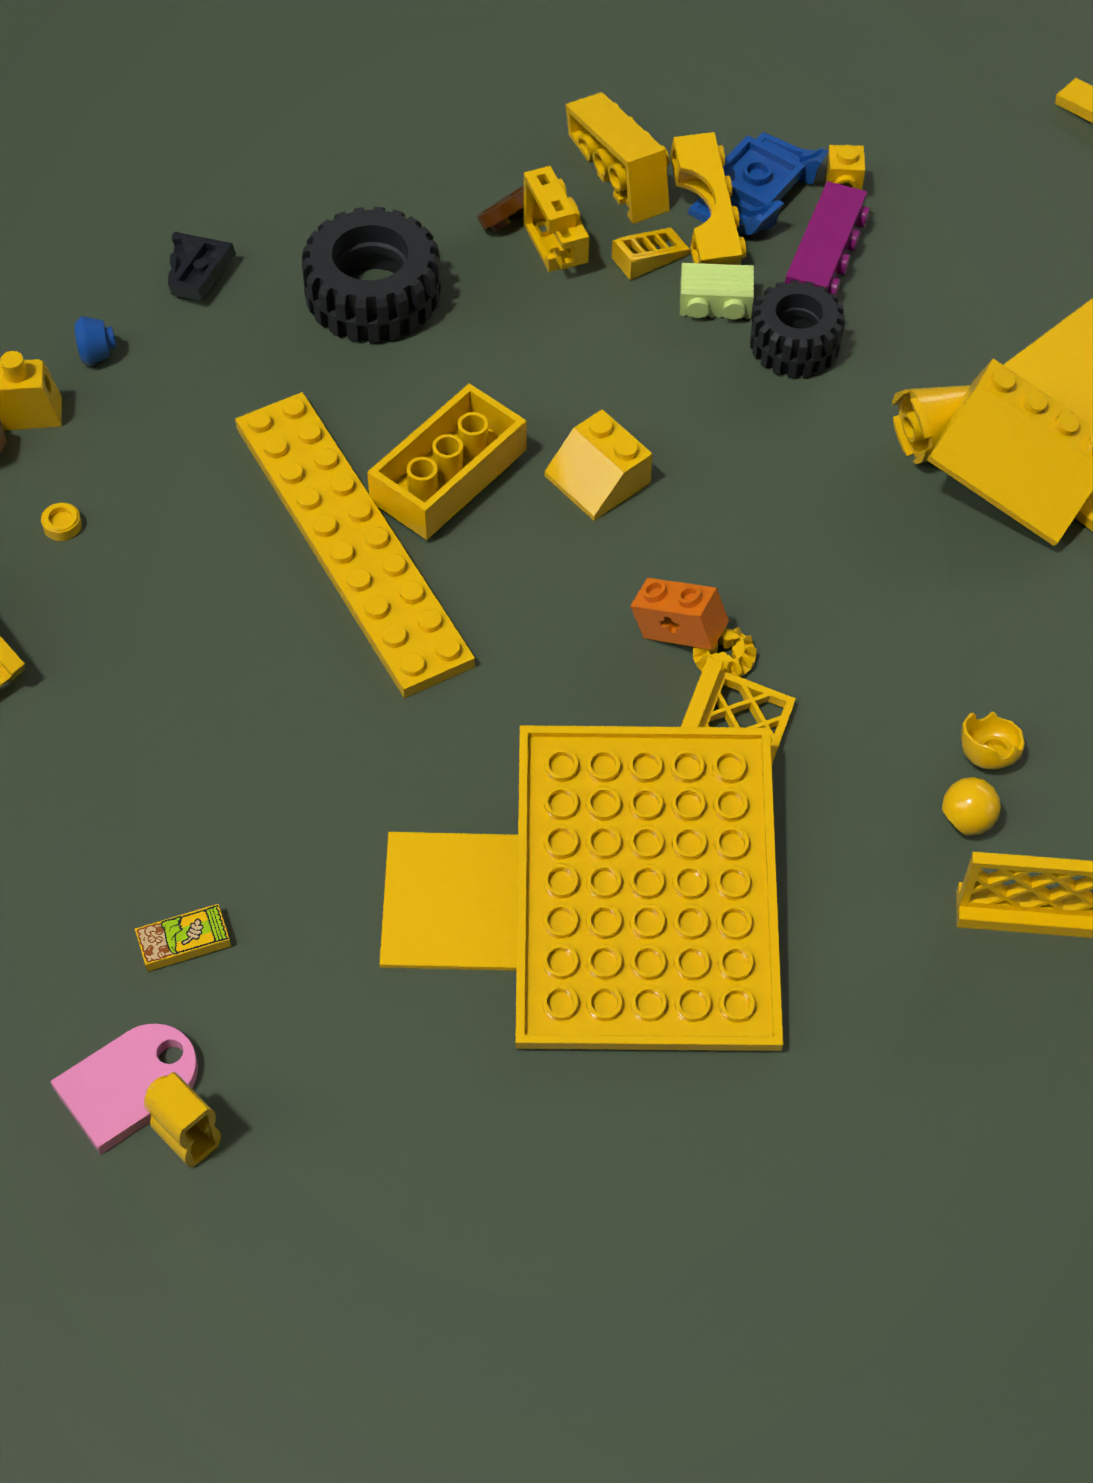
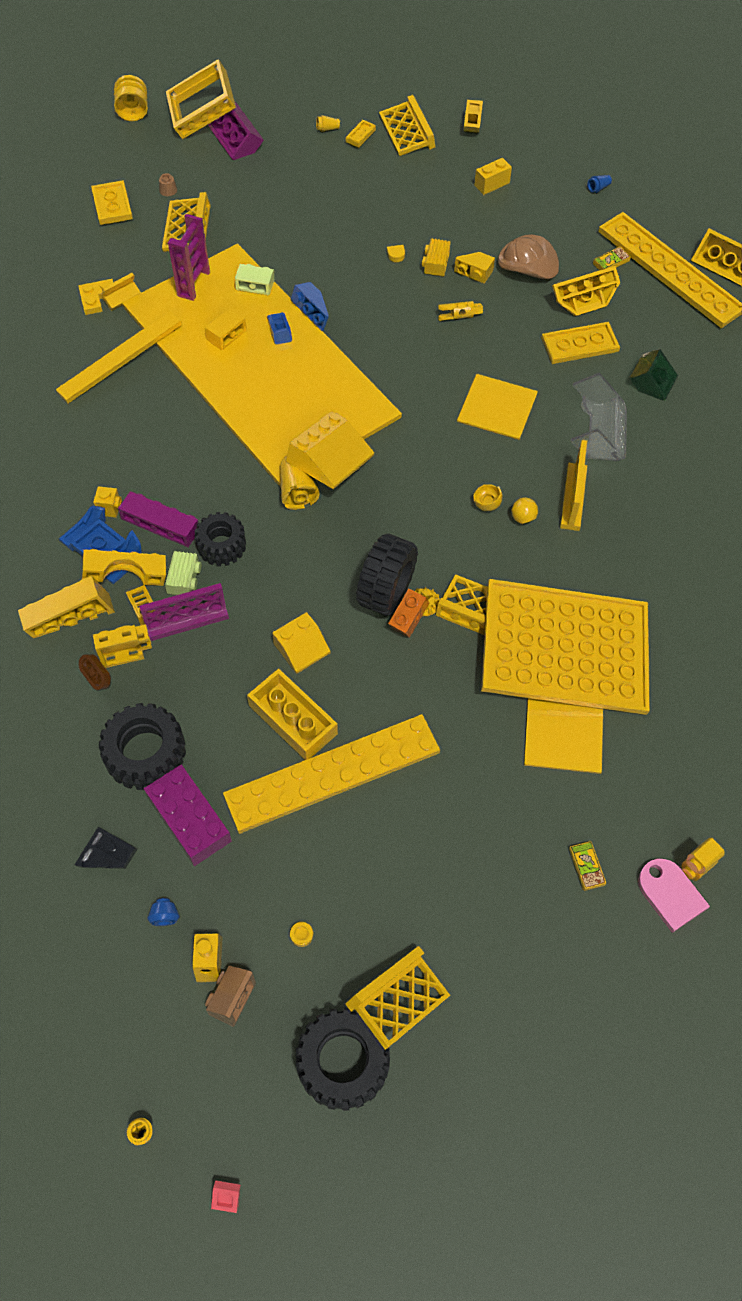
camera: 85 degrees left, 5 degrees up
none -> magenta fence [139,583,229,641]
none -> magenta brick [143,764,232,866]
none -> black tyre [356,533,418,616]

